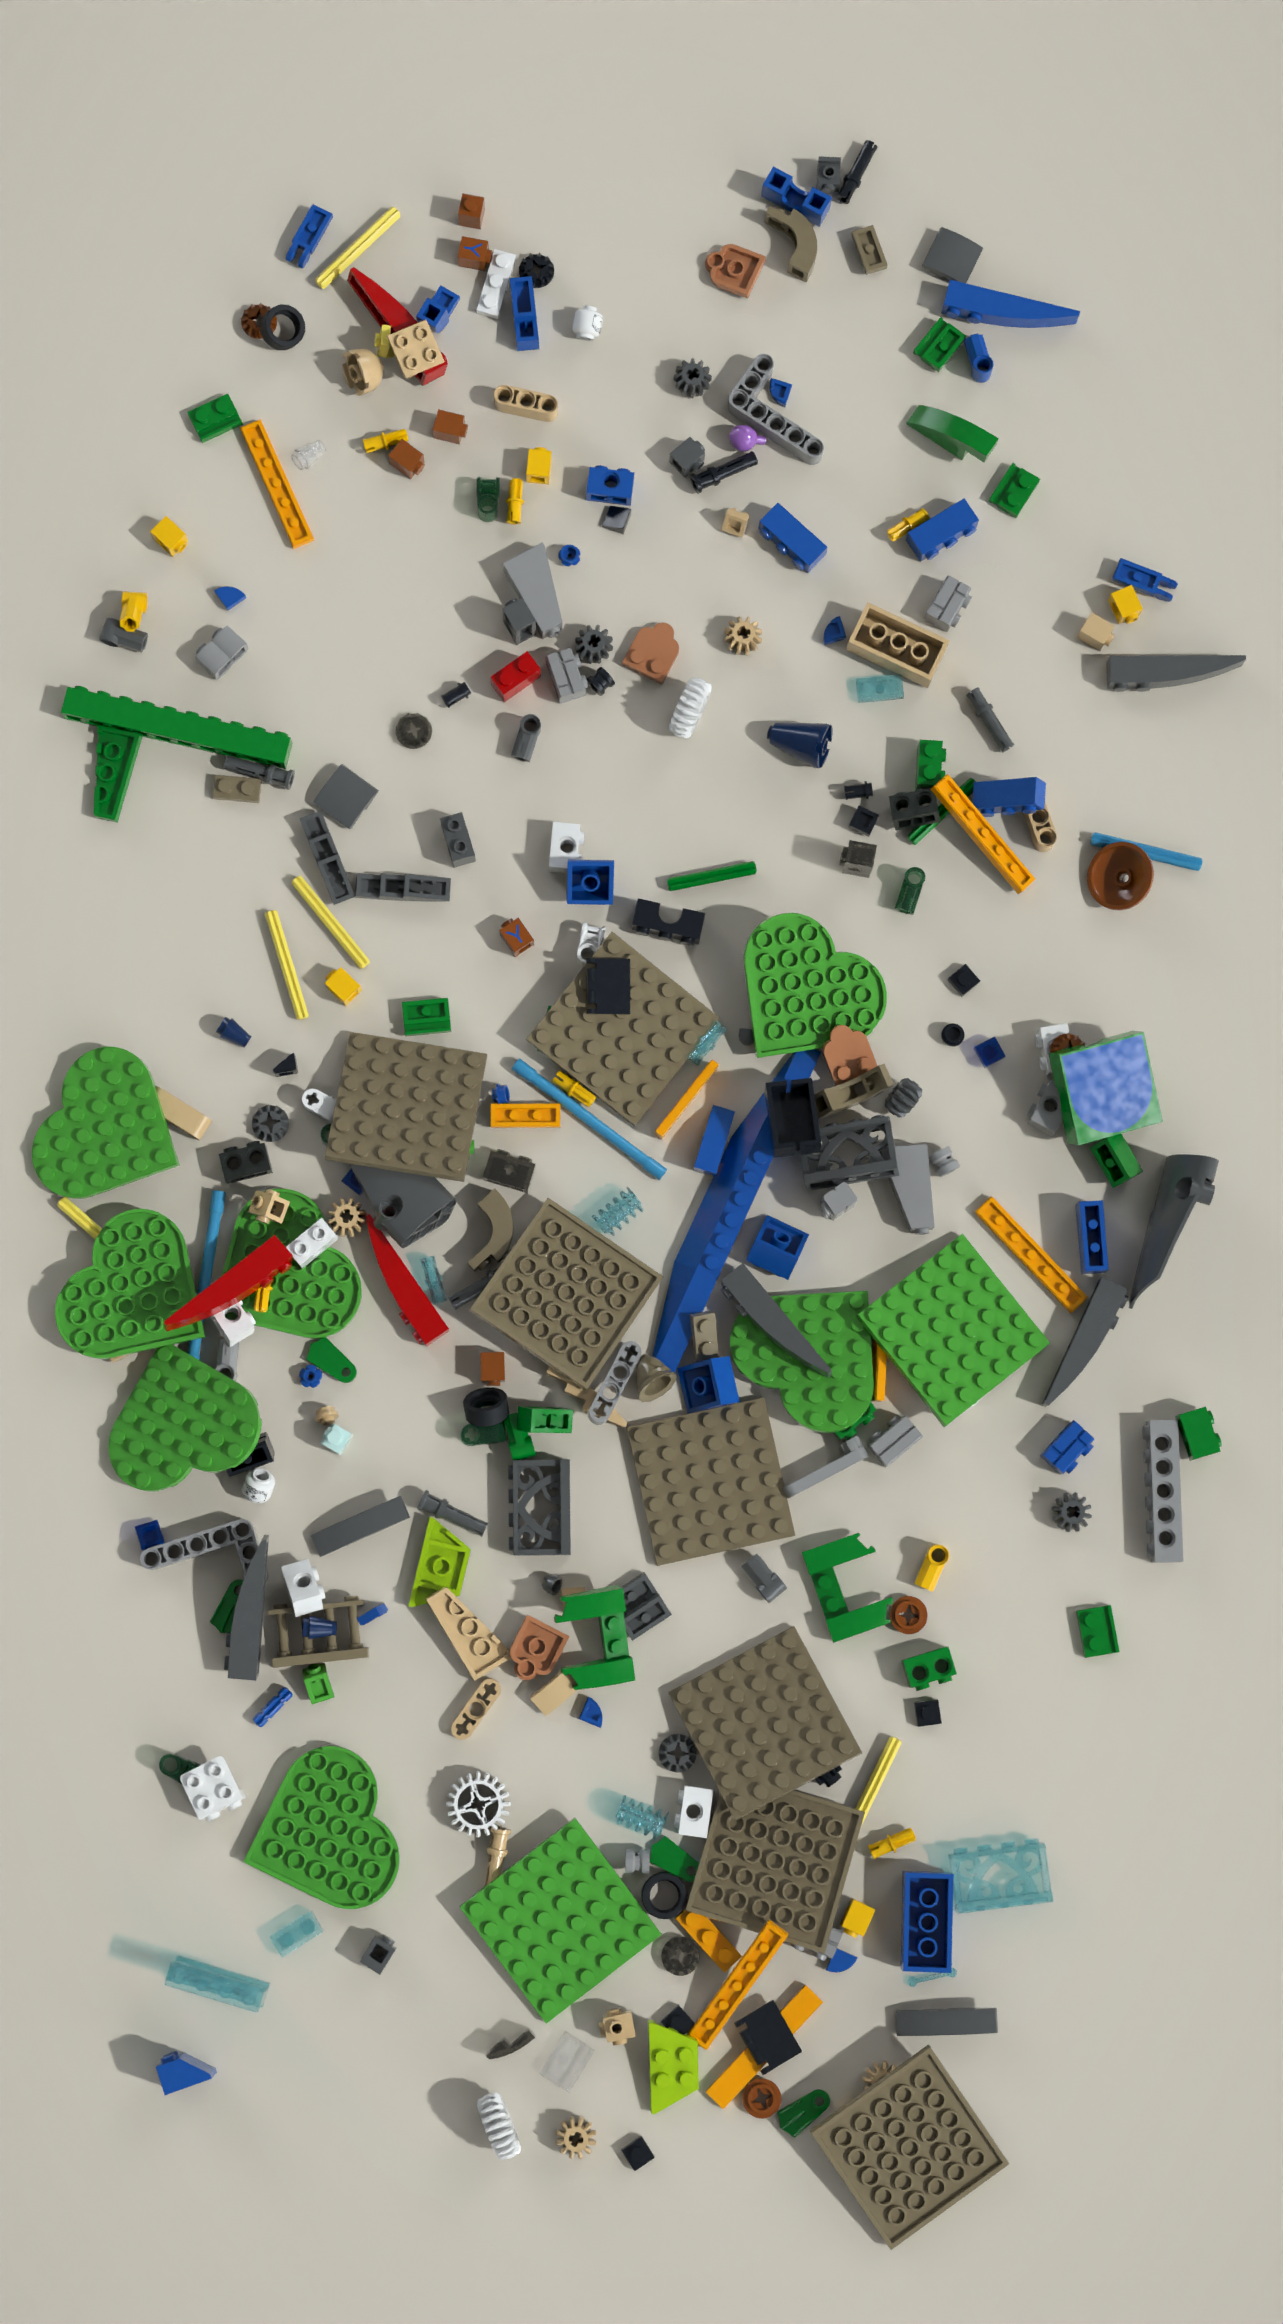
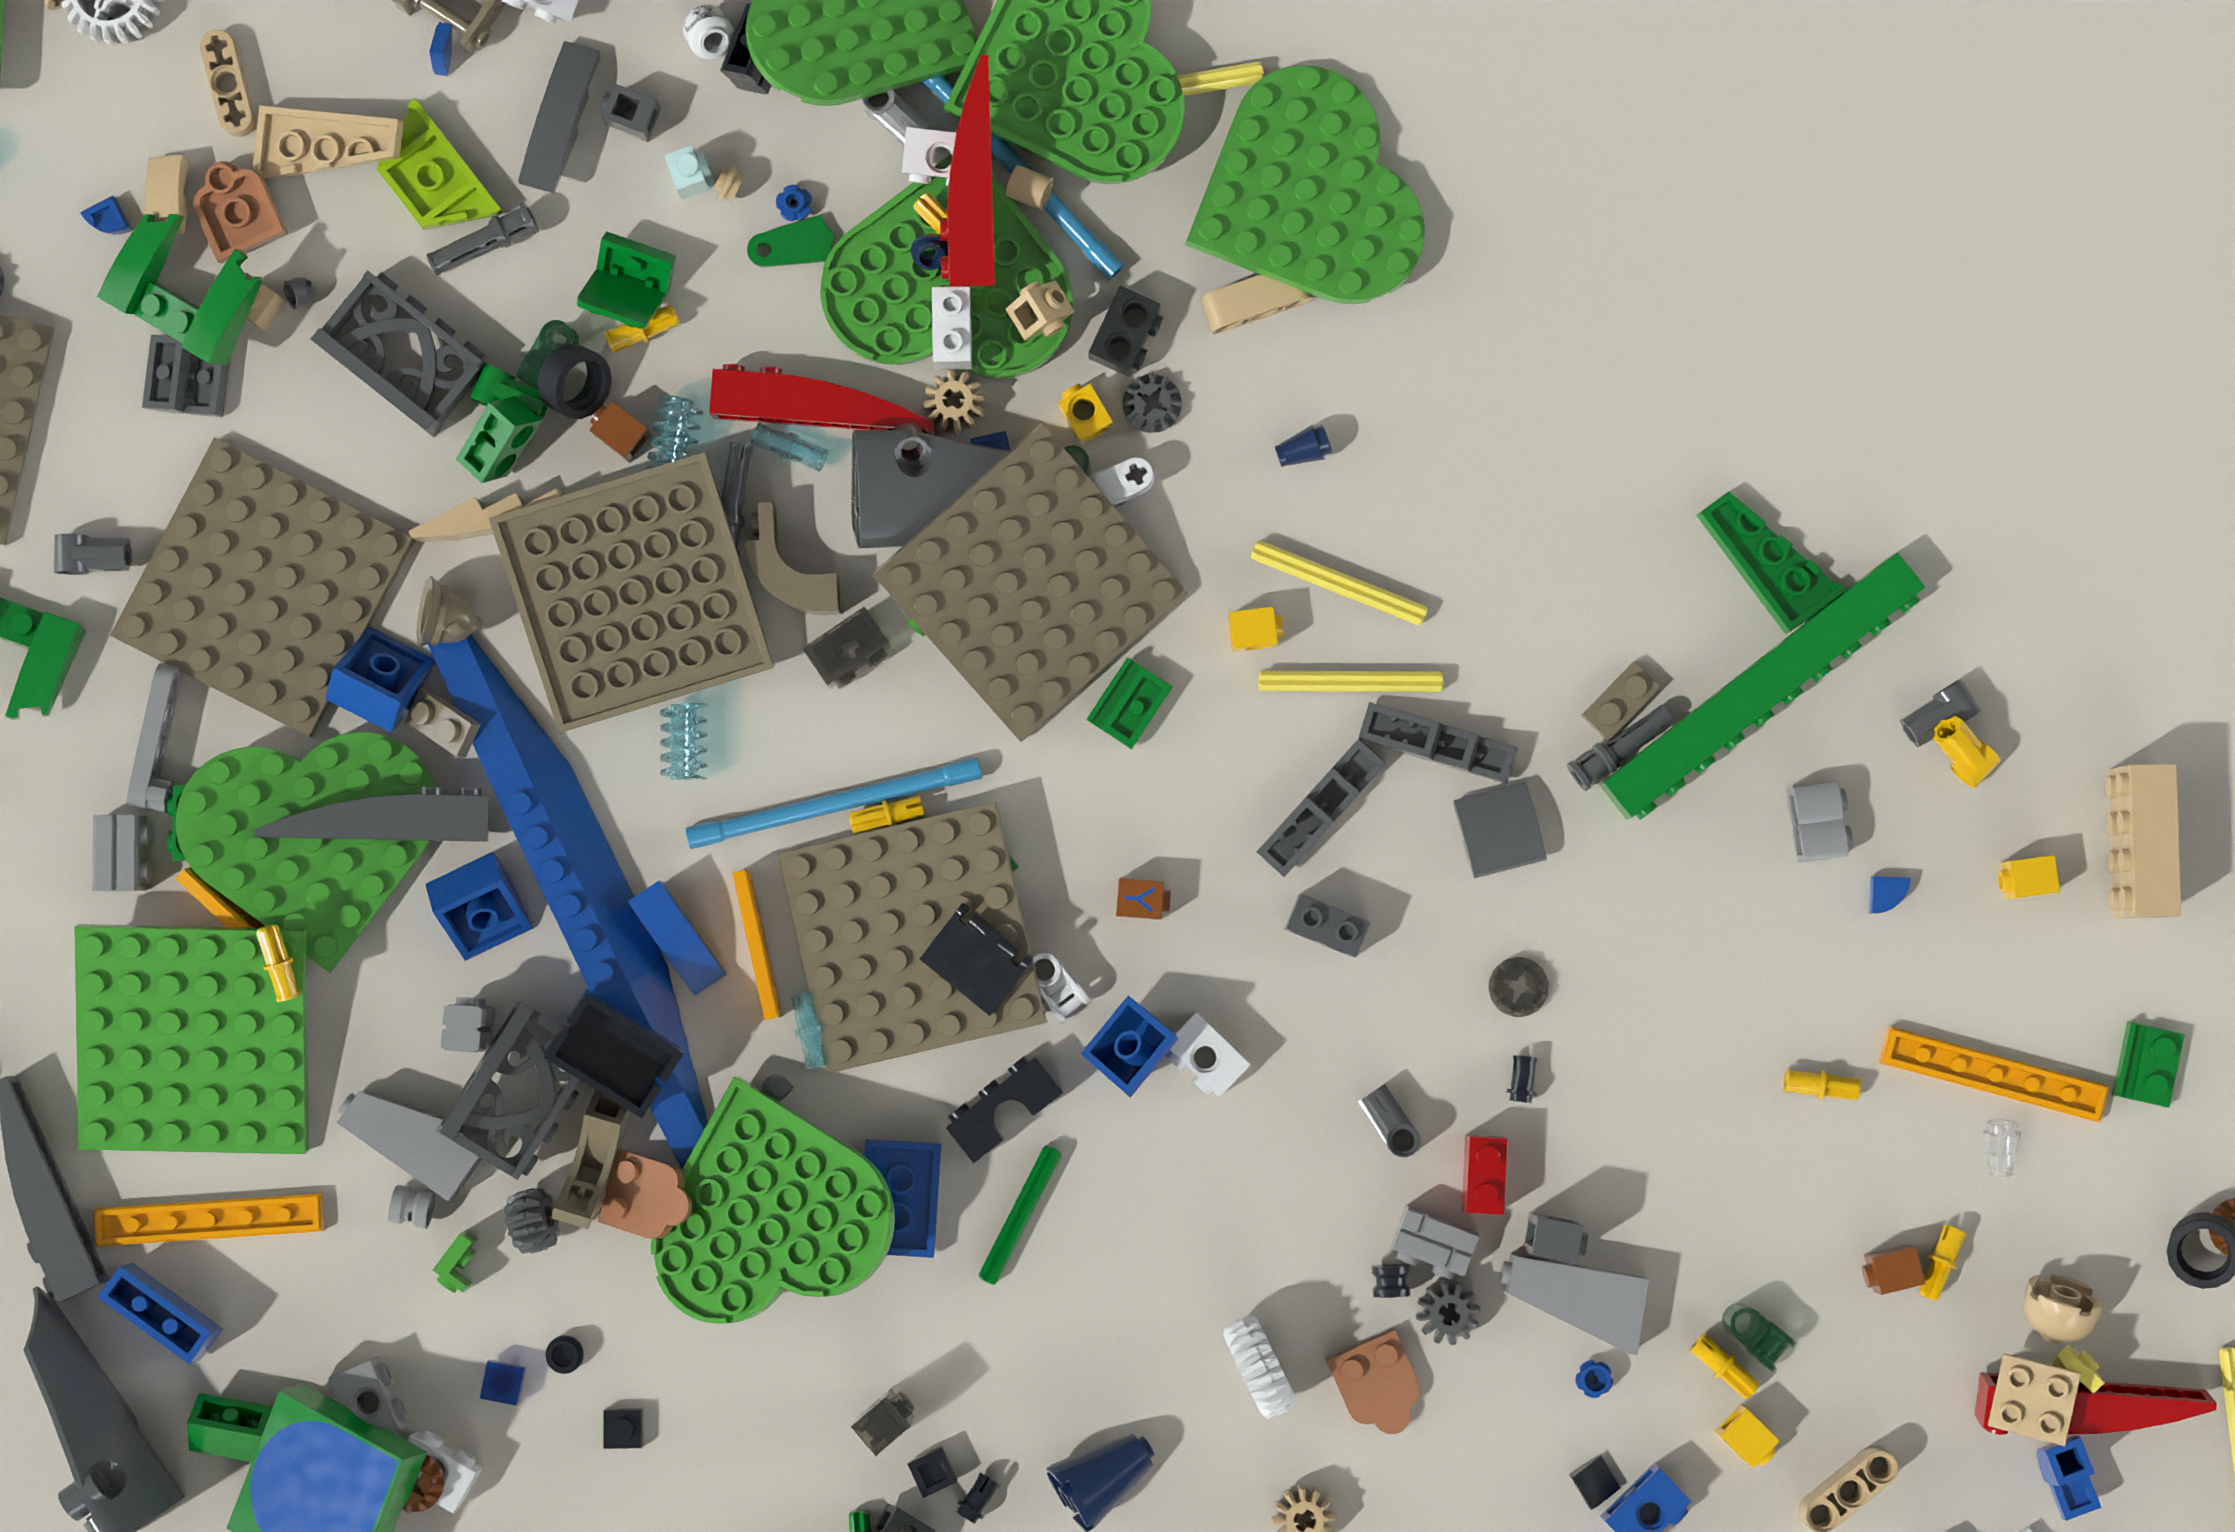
camera: 135 degrees right, 5 degrees up
black slope [273,1053,298,1077] -> none
dark orange brick [433,409,468,445] -> none
light orange plate [491,1104,560,1128] -> none
blue plate [492,1083,510,1104] -> none
light grey beam [588,1341,641,1425] -> none
clear green piece [894,867,925,915] -> none
none -> yellow axle [257,925,301,1002]
none -> bright green bracket [433,1230,478,1293]
none -> green bracket [576,231,676,329]
none -> dark grey brick [600,83,661,142]
none -> yellow axle [604,305,679,354]
none -> clear light blue piece [645,395,704,470]
none -> blue plate [865,1139,942,1258]
none -> dark blue plate [911,233,948,270]
none -> tan beam [1006,165,1053,210]
none -> yellow brick [1058,383,1113,446]
none -> yellow axle [1783,1068,1861,1101]
none -> tan brick [2105,764,2181,918]

